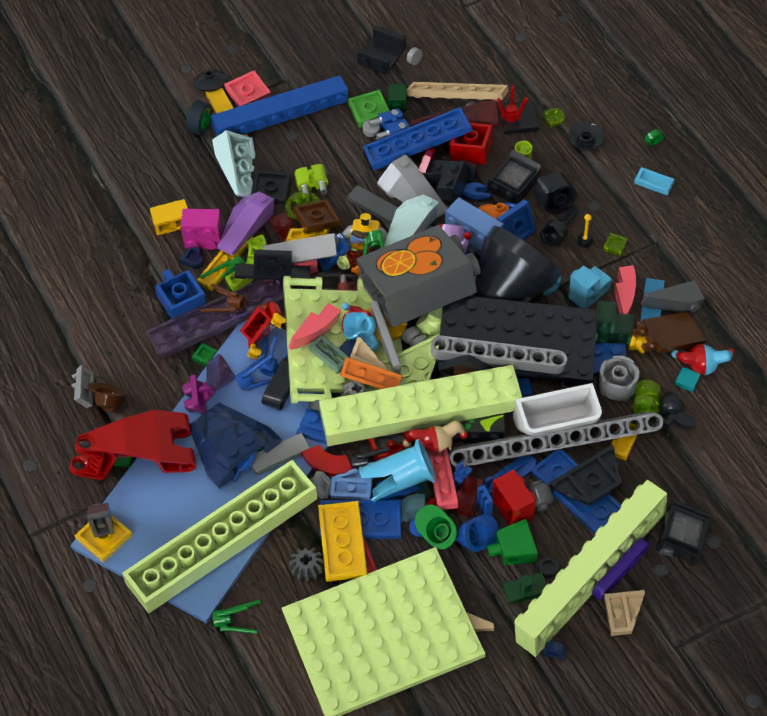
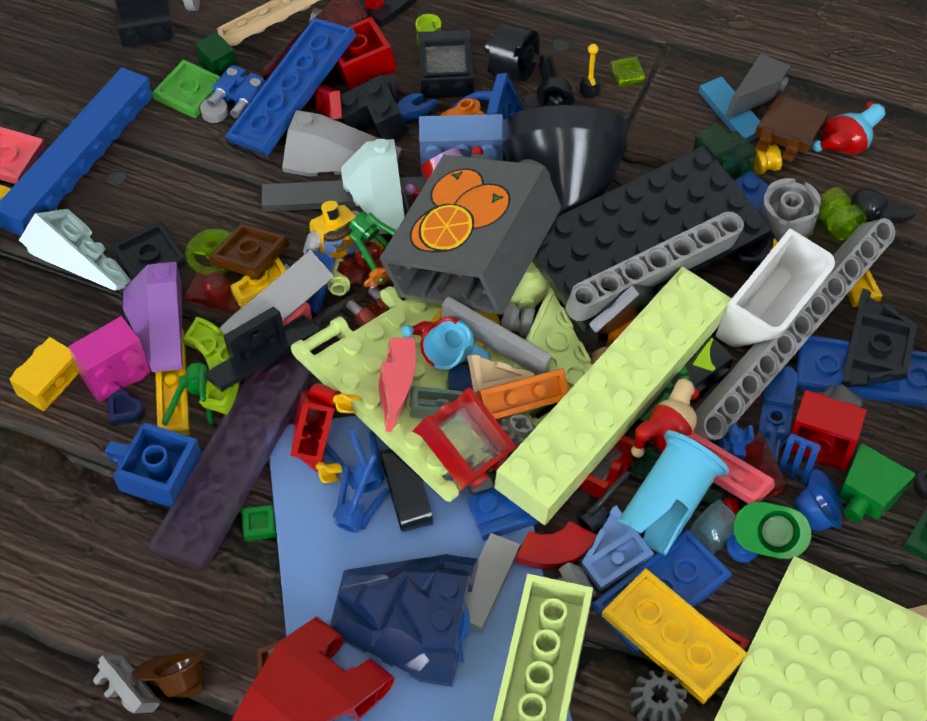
camera: 40 degrees left, 0 degrees up
magenta hips [182,375,215,414] -> none
reddish brown plant [199,284,246,313] -> none
clear purple slope [207,354,235,392] -> none
lime piece [295,164,328,198] -> none
medium azure brick [568,265,612,309] -> none
coral slope [614,265,636,324] -> none
teal tile [675,367,701,392] -> none
none -> red window [412,387,517,491]

